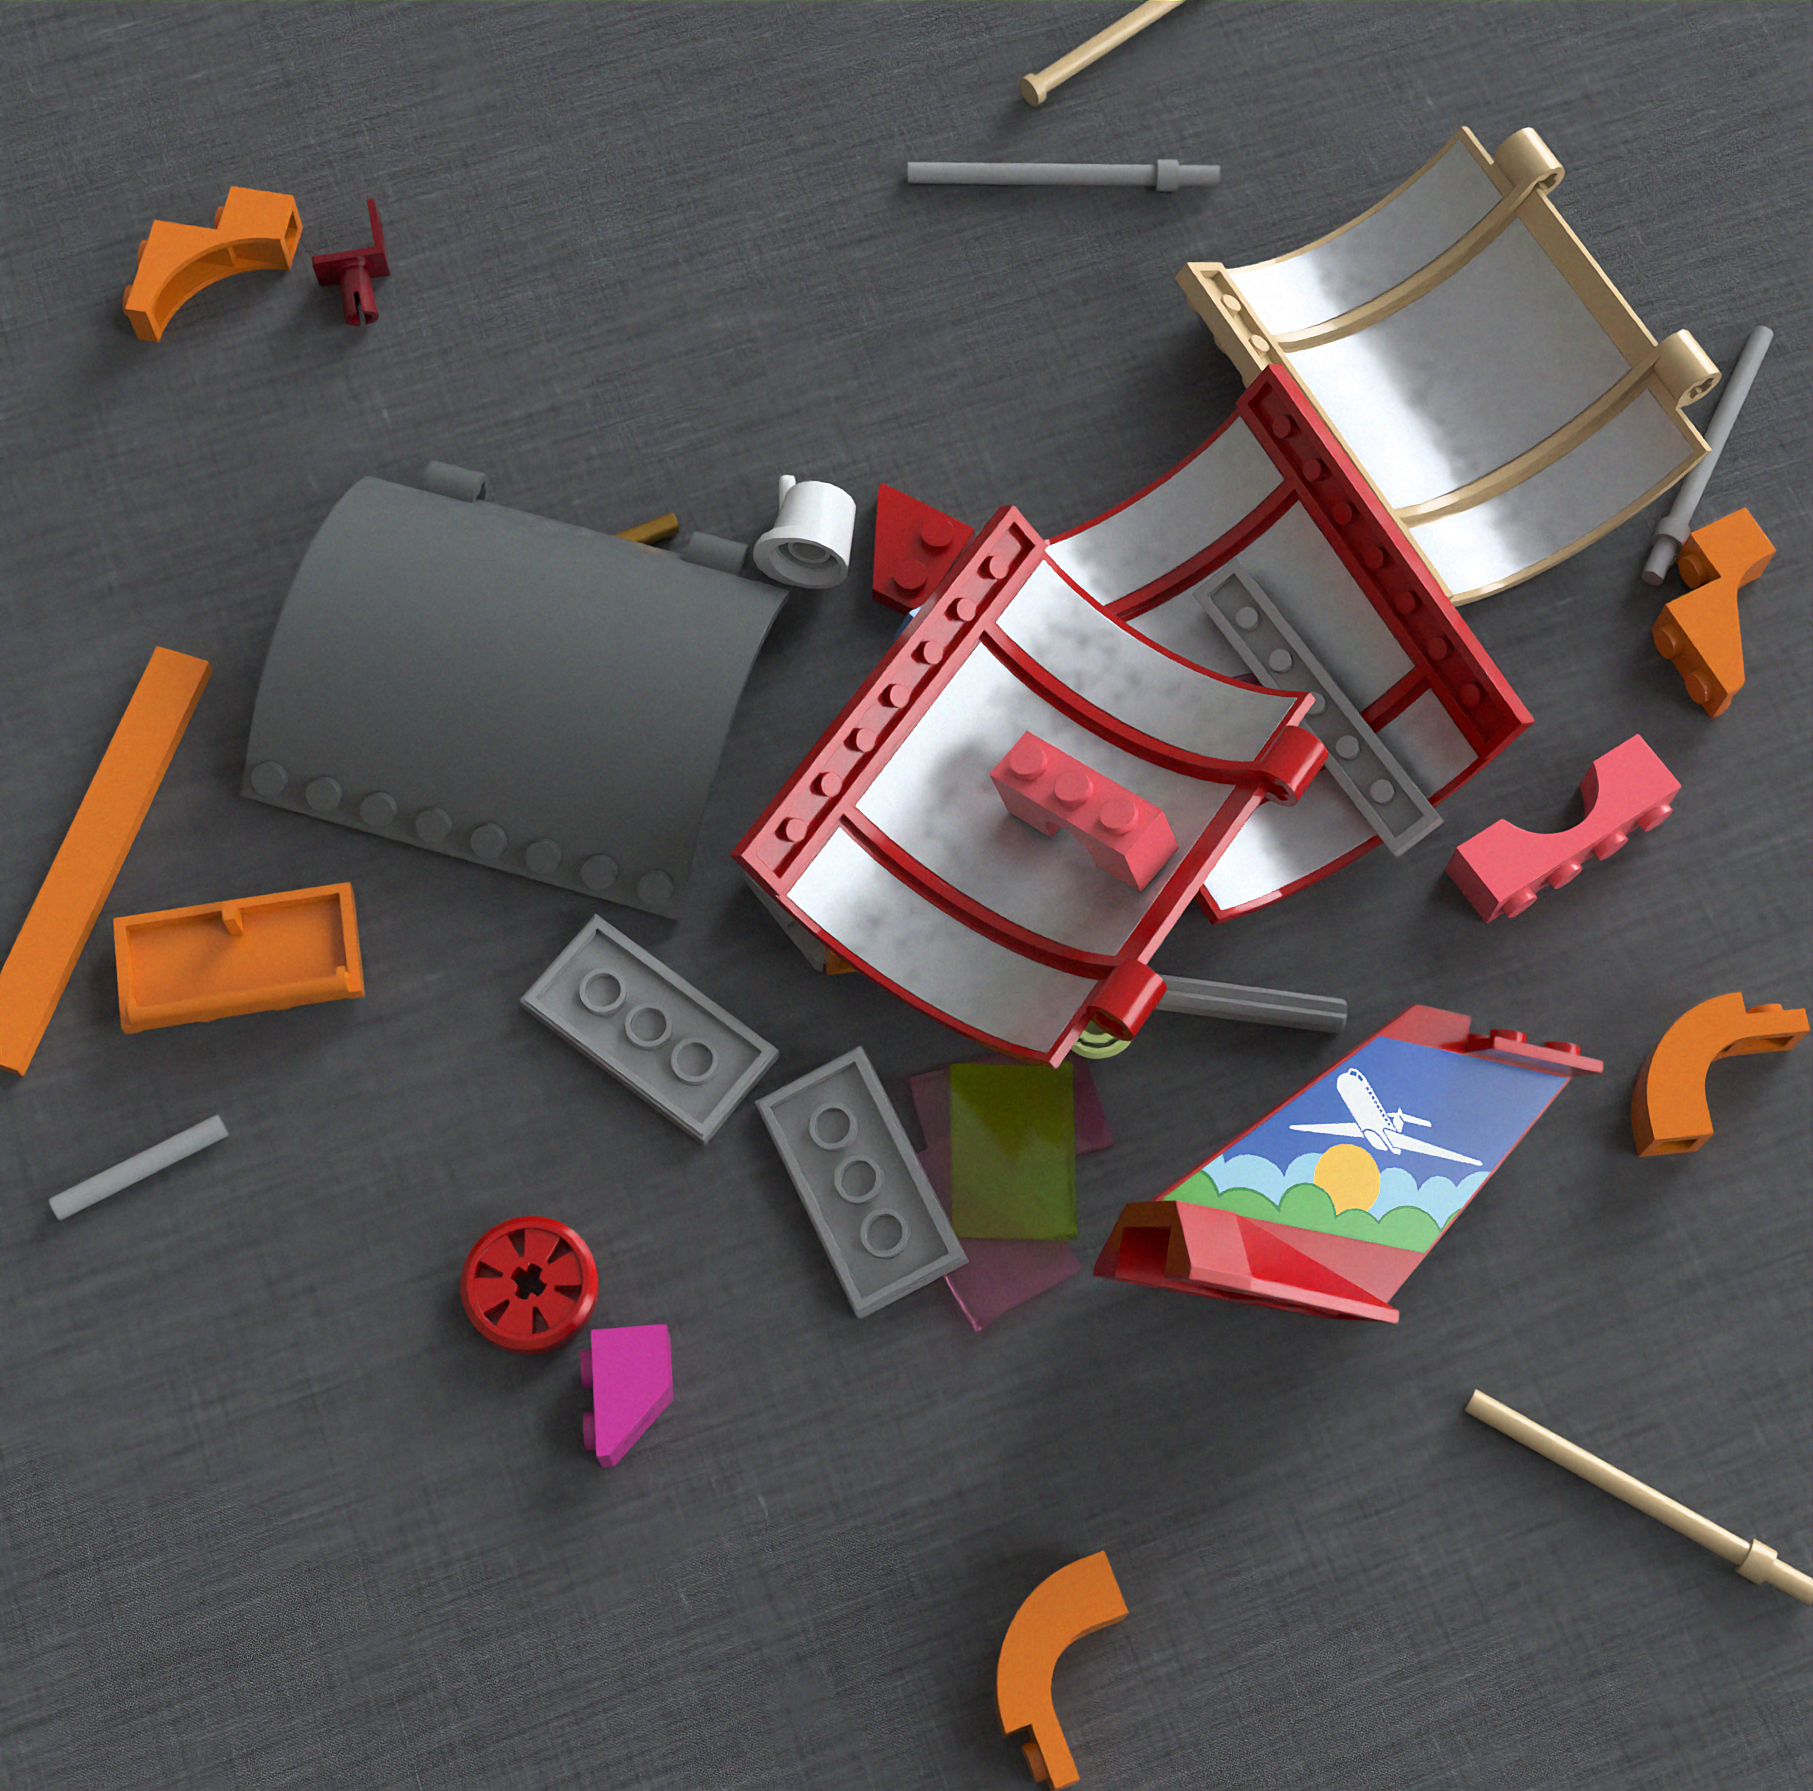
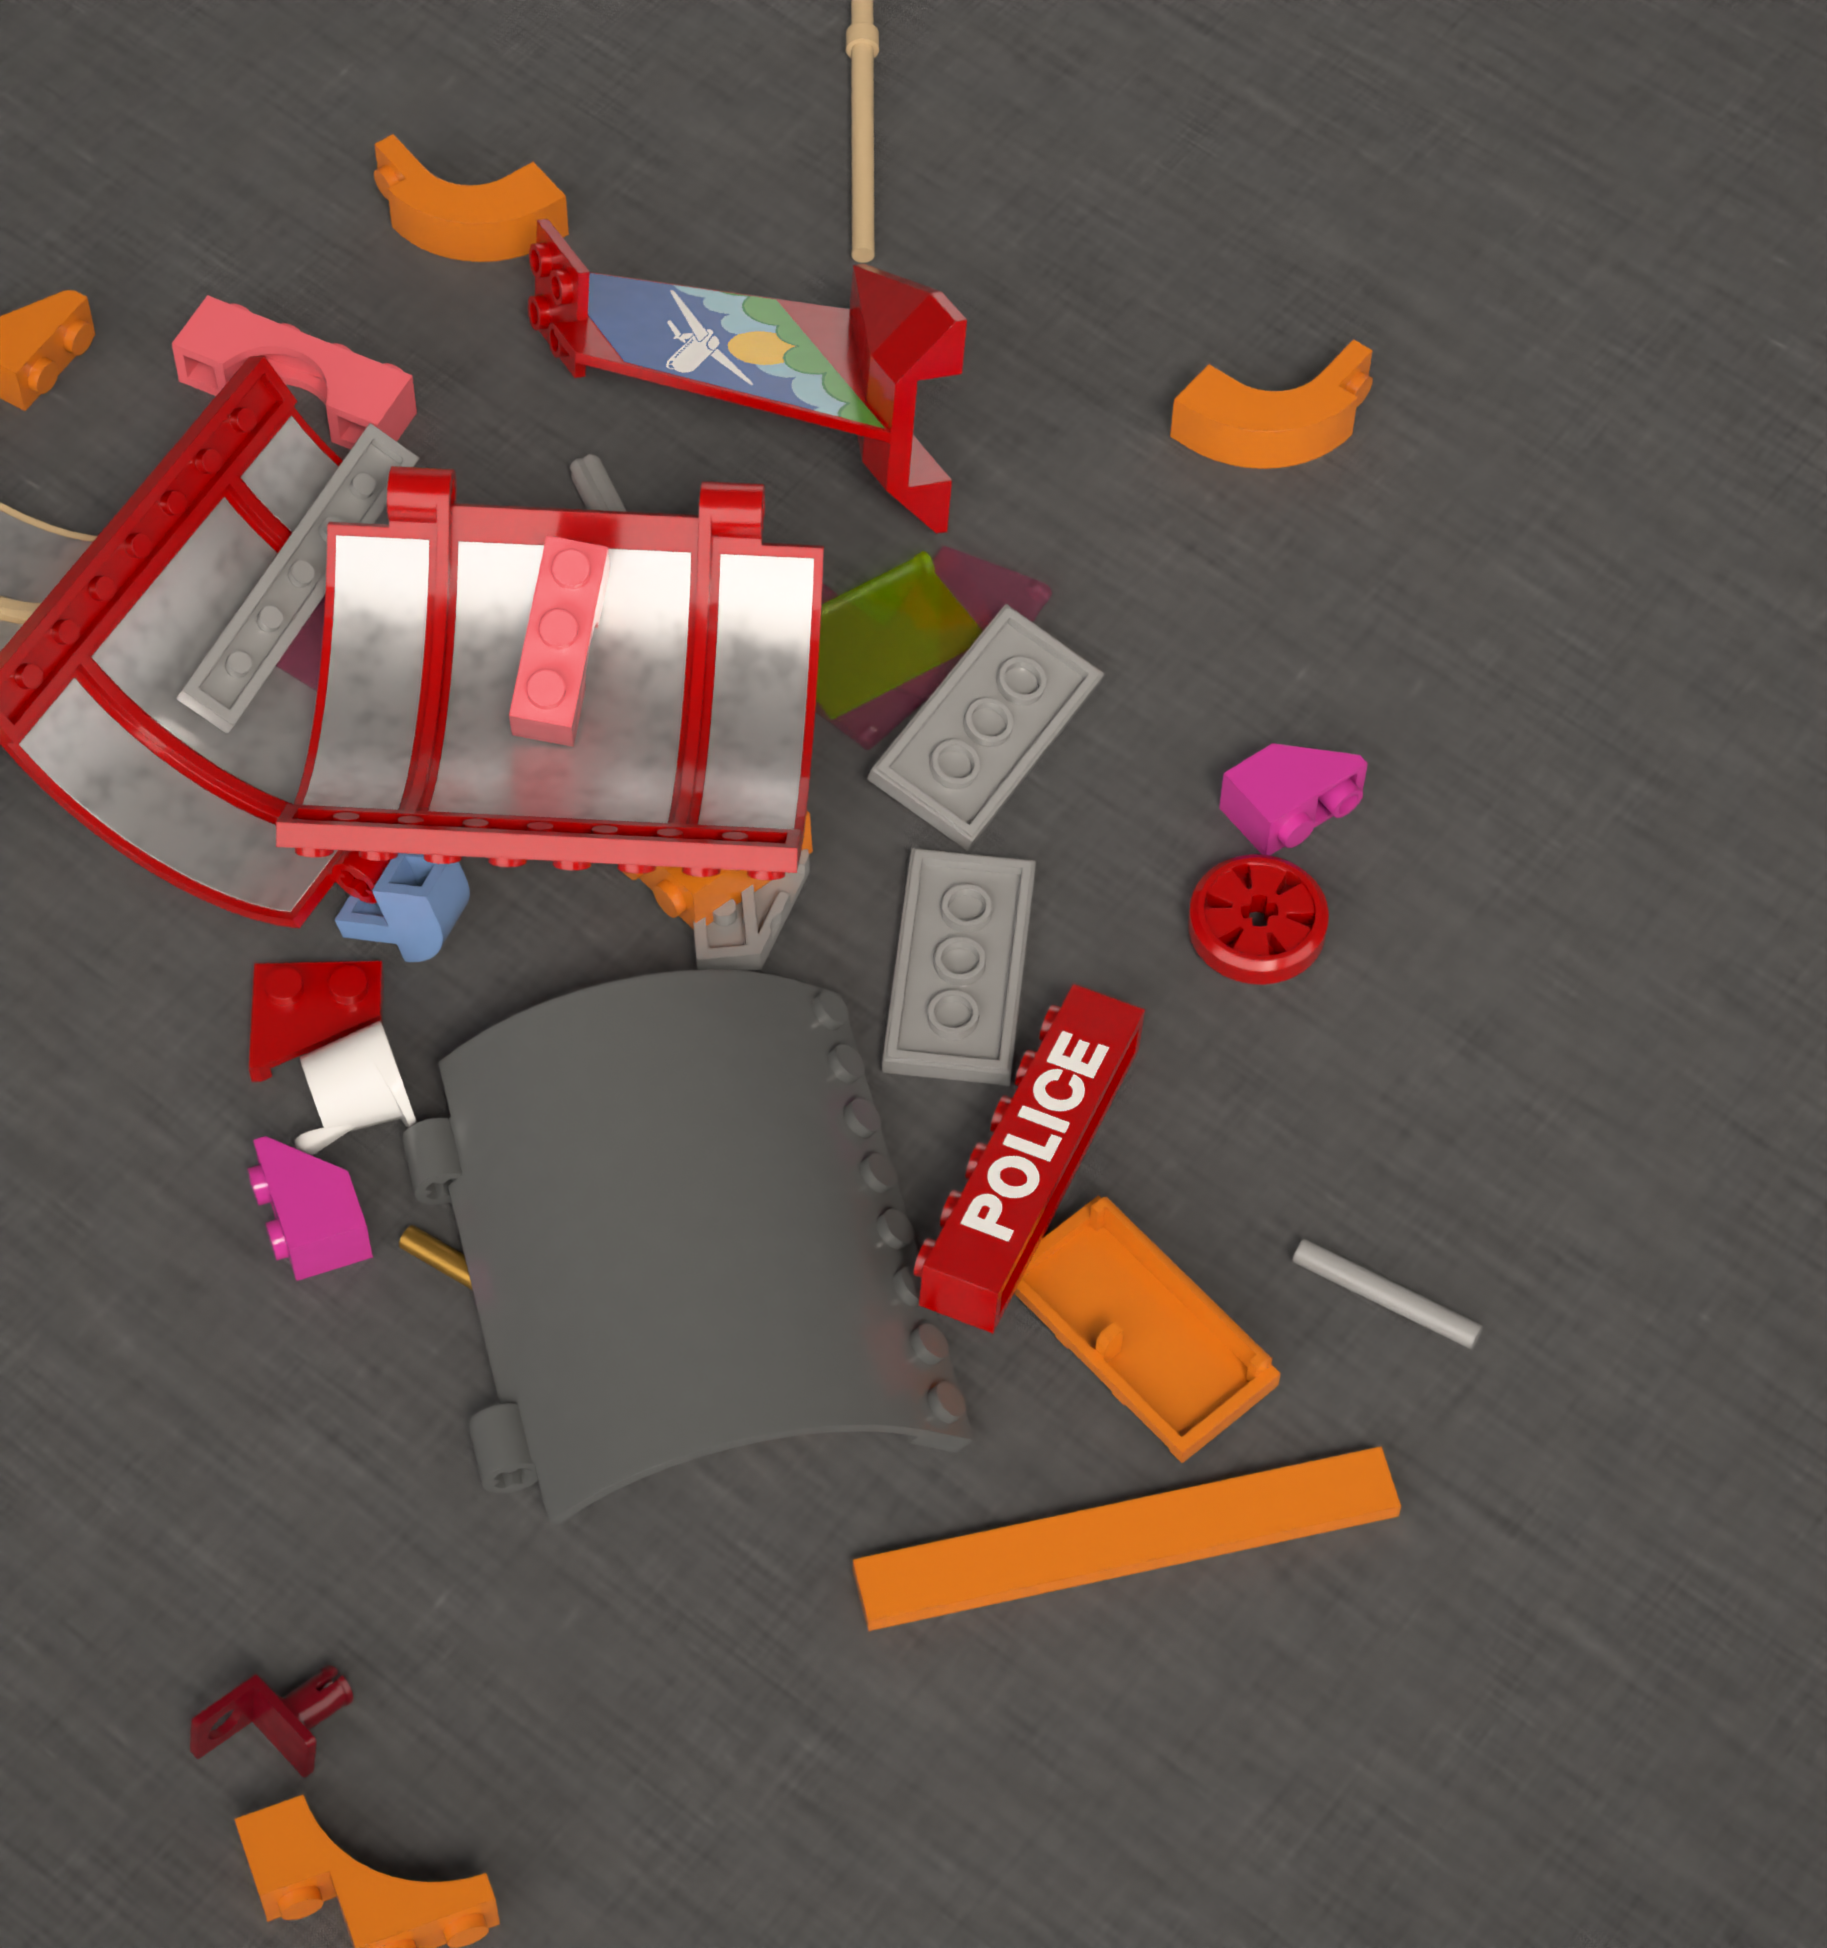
camera: 120 degrees left, 10 degrees down
none -> dark pink slope [247,1136,373,1281]
none -> red brick [914,984,1145,1334]

